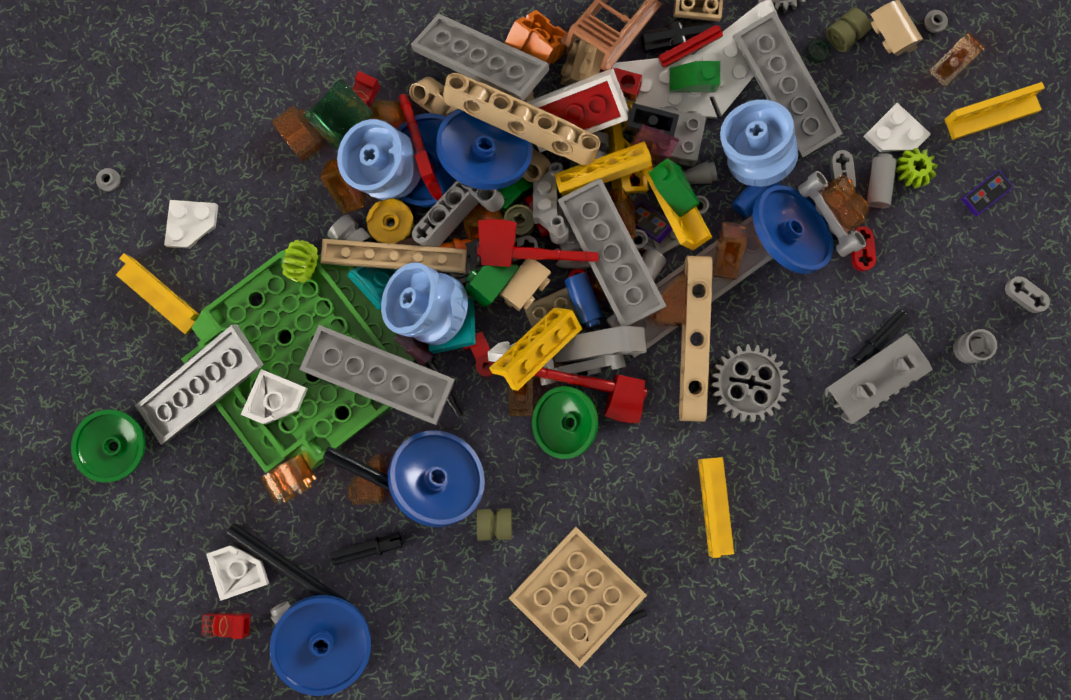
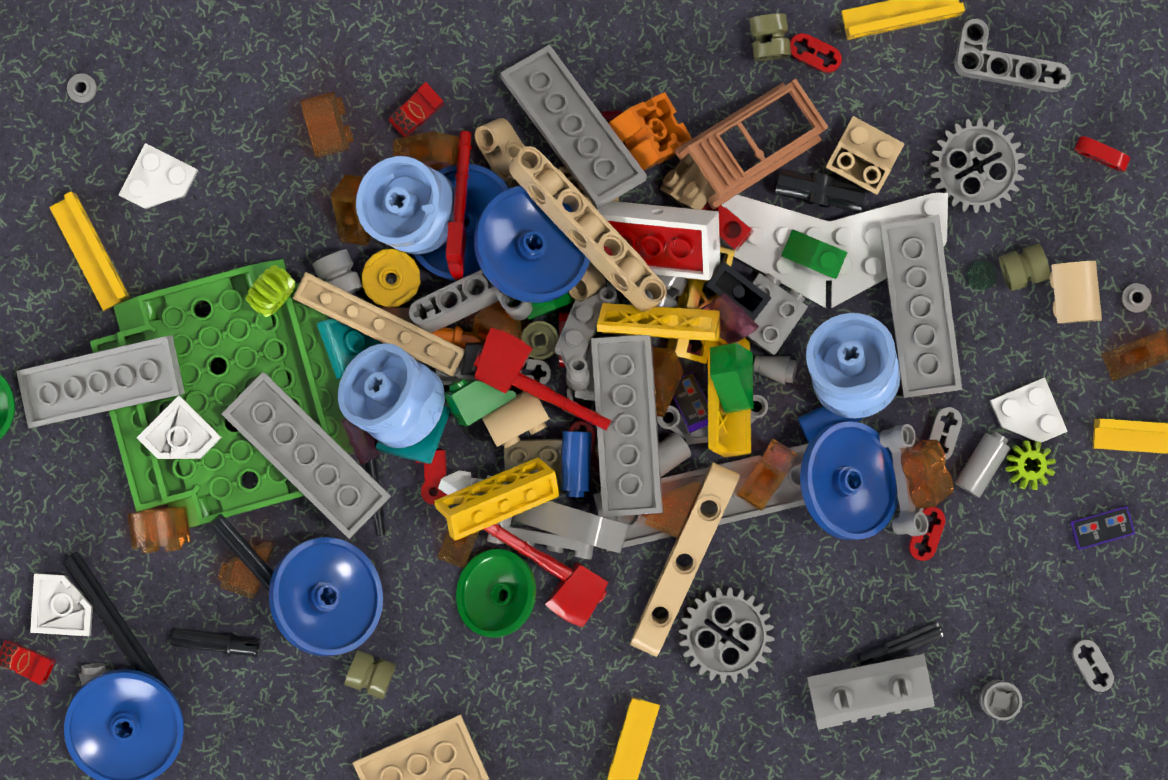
camera: 15 degrees right, 5 degrees up
clear green bracket [303,79,373,150] -> none
red axle [658,25,723,68] -> none

